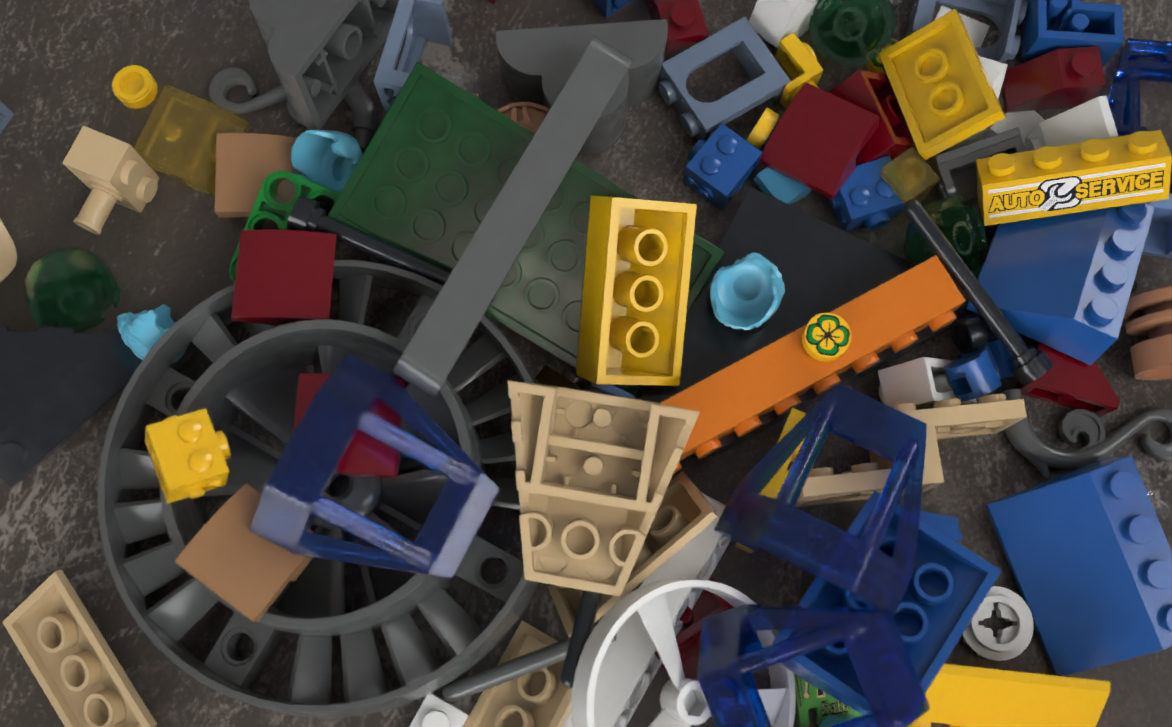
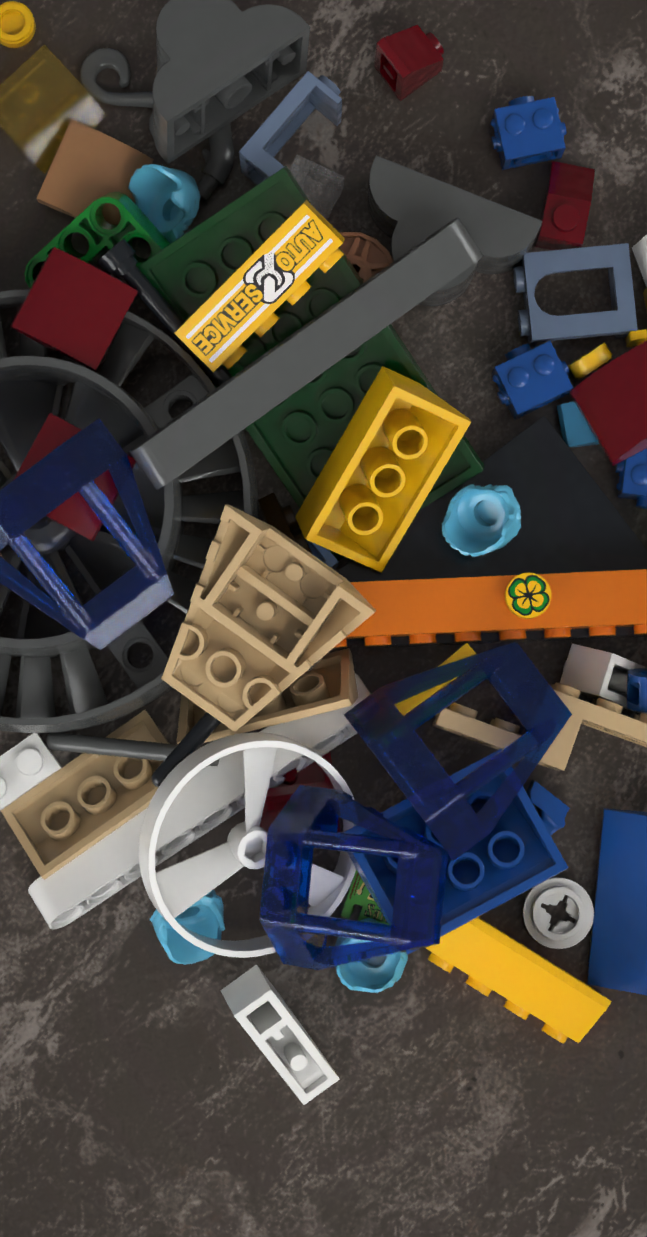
camera: 20 degrees right, 10 degrees up
none -> brick [174,200,345,372]

